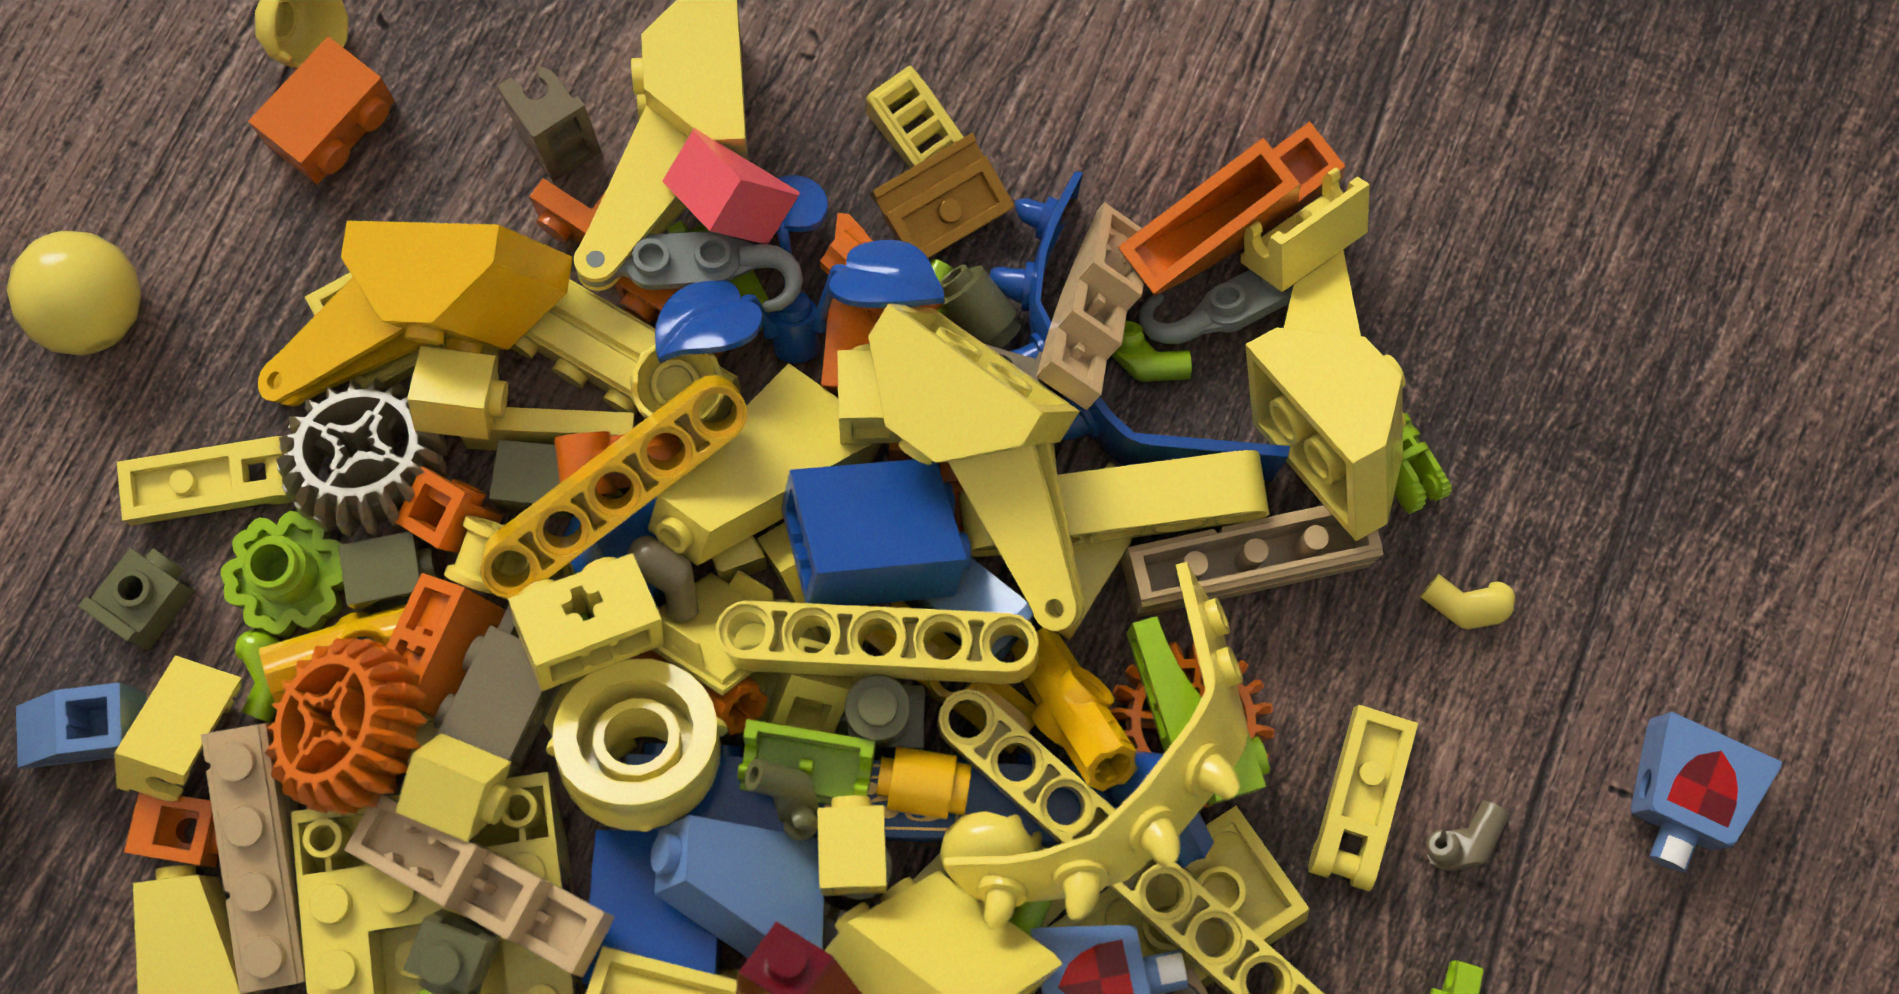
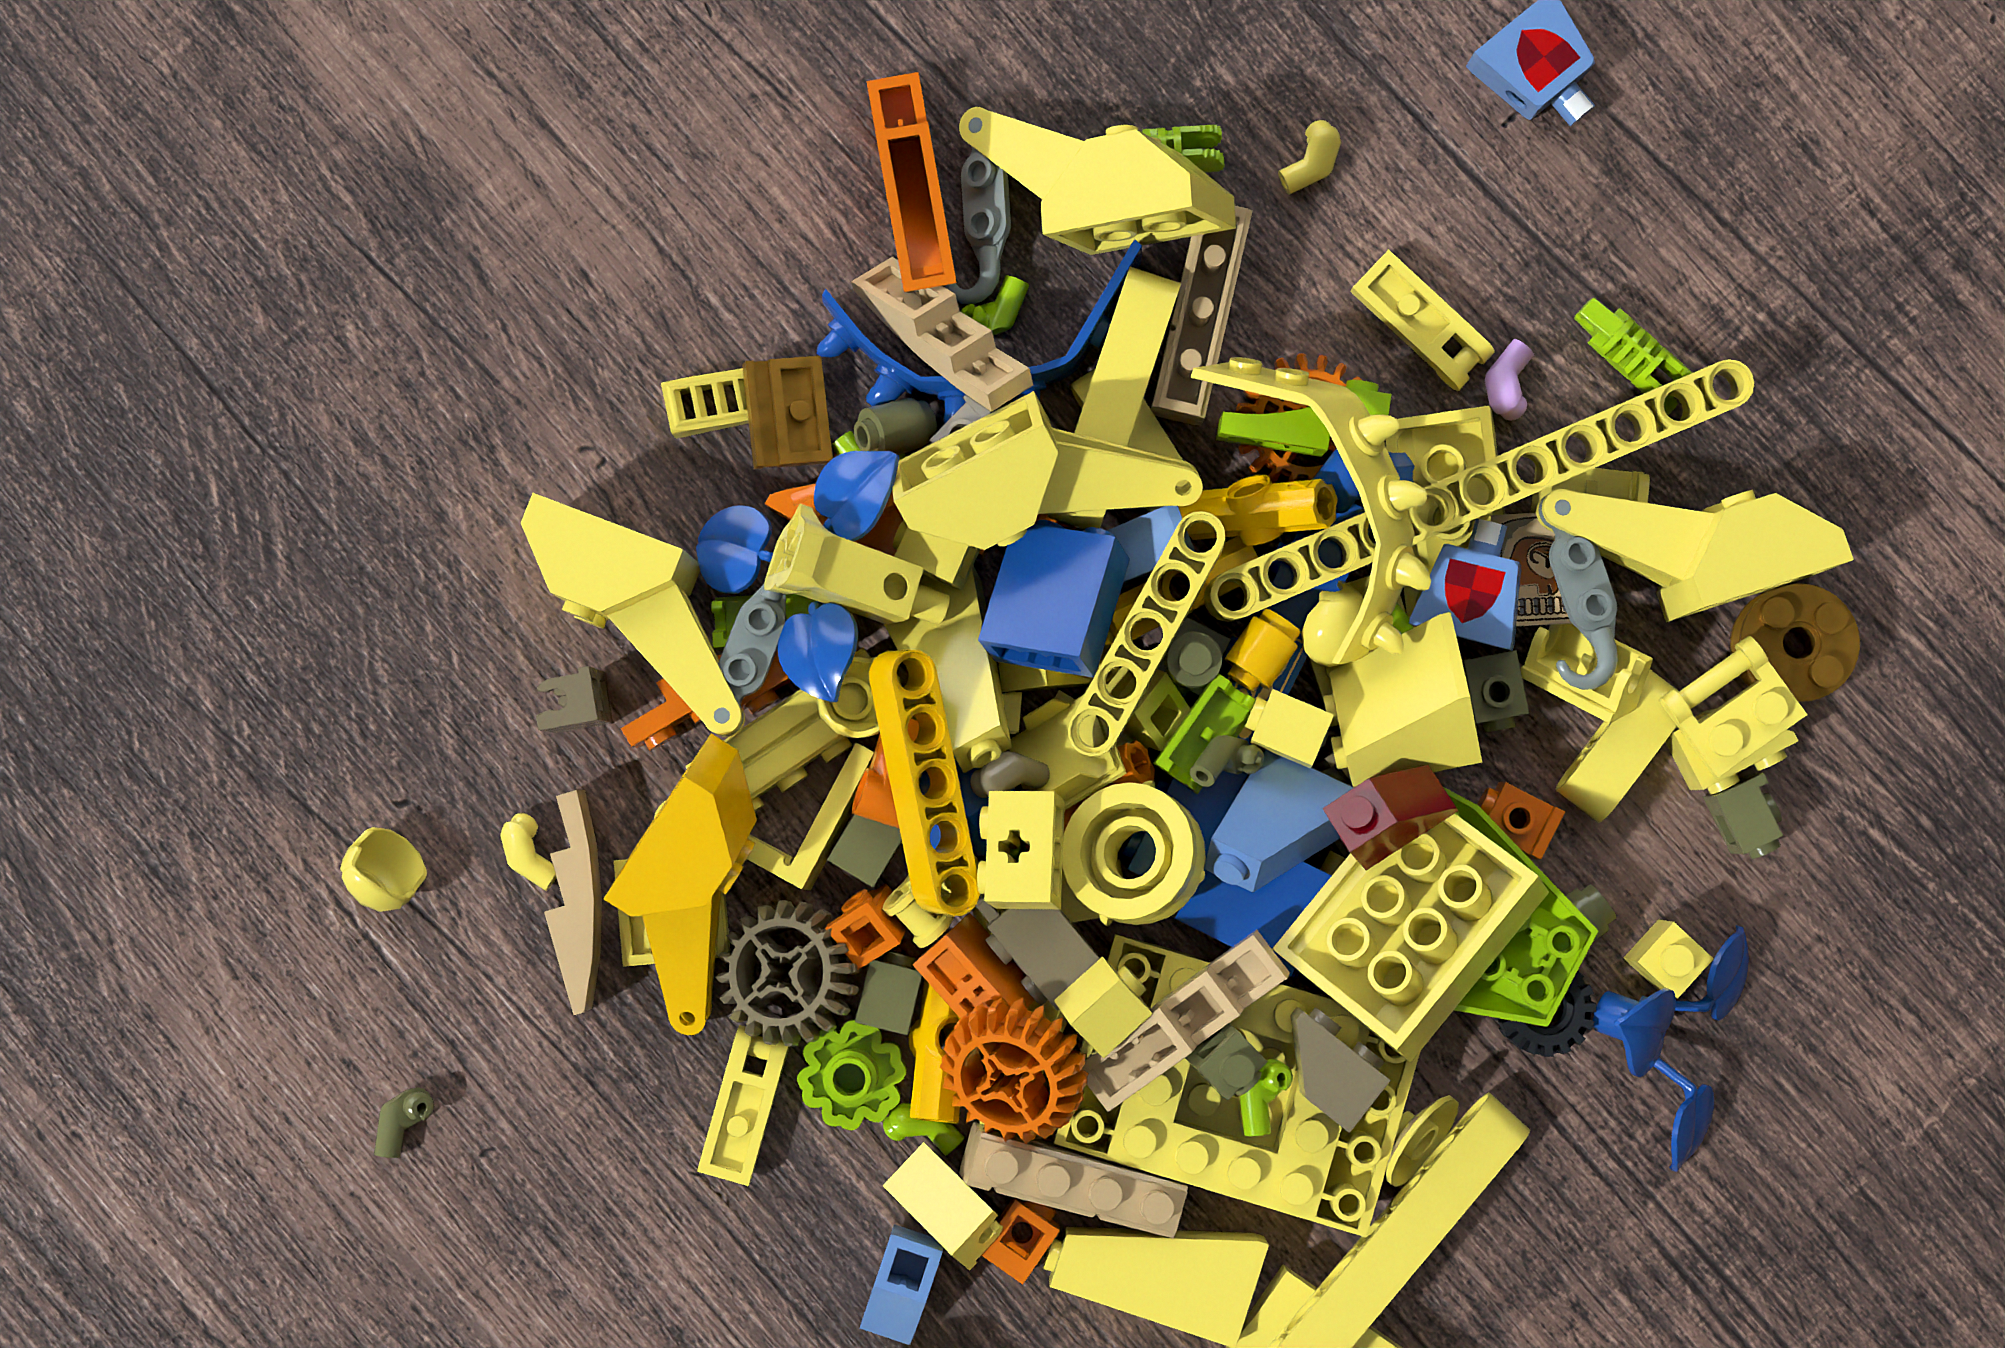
camera: 55 degrees left, 10 degrees up
light yellow piece [7,231,141,356] -> none
olive brick [78,548,195,650] -> none
orange brick [248,36,395,185] -> none
light yellow brick [407,346,508,440] -> none
coral slope [662,128,800,244] -> none
light yellow hinge [1241,167,1370,292] -> none
dark tan arm [1426,800,1510,872] -> none
none -> olive arm [374,1088,434,1158]
none -> light yellow arm [500,813,557,891]
none -> tan slope [544,790,602,1015]
none -> light yellow piece [764,503,950,625]
none -> lavender arm [1485,339,1534,421]

